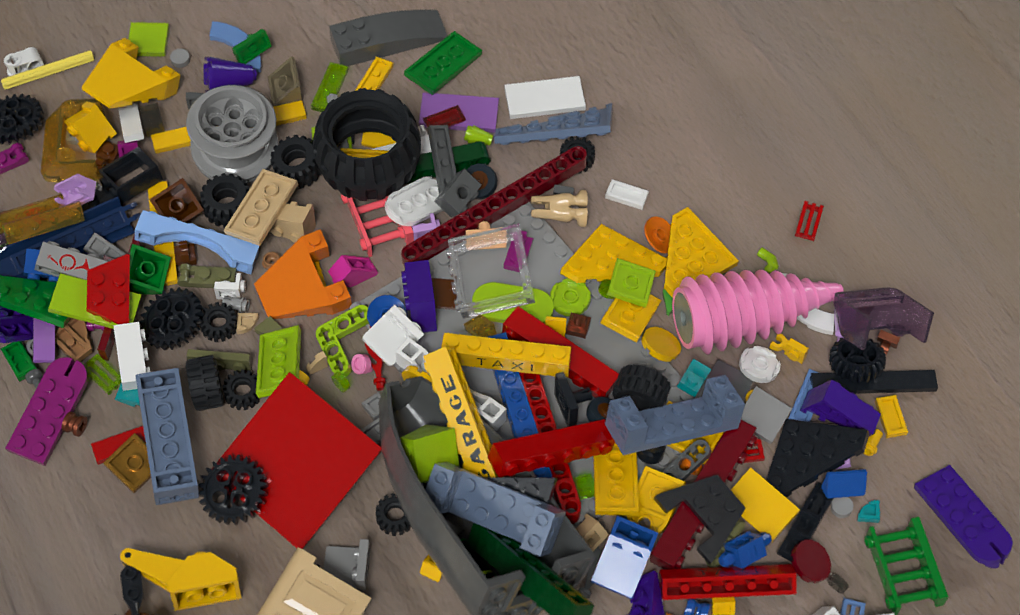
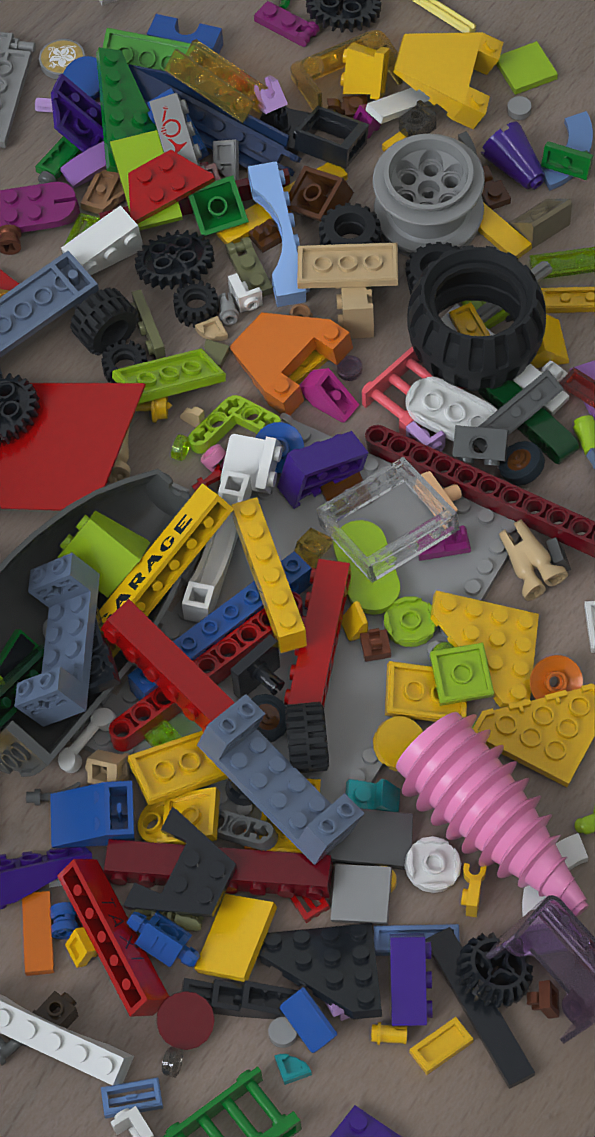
camera: 70 degrees right, 0 degrees up
none -> clear purple tile [337,355,362,381]

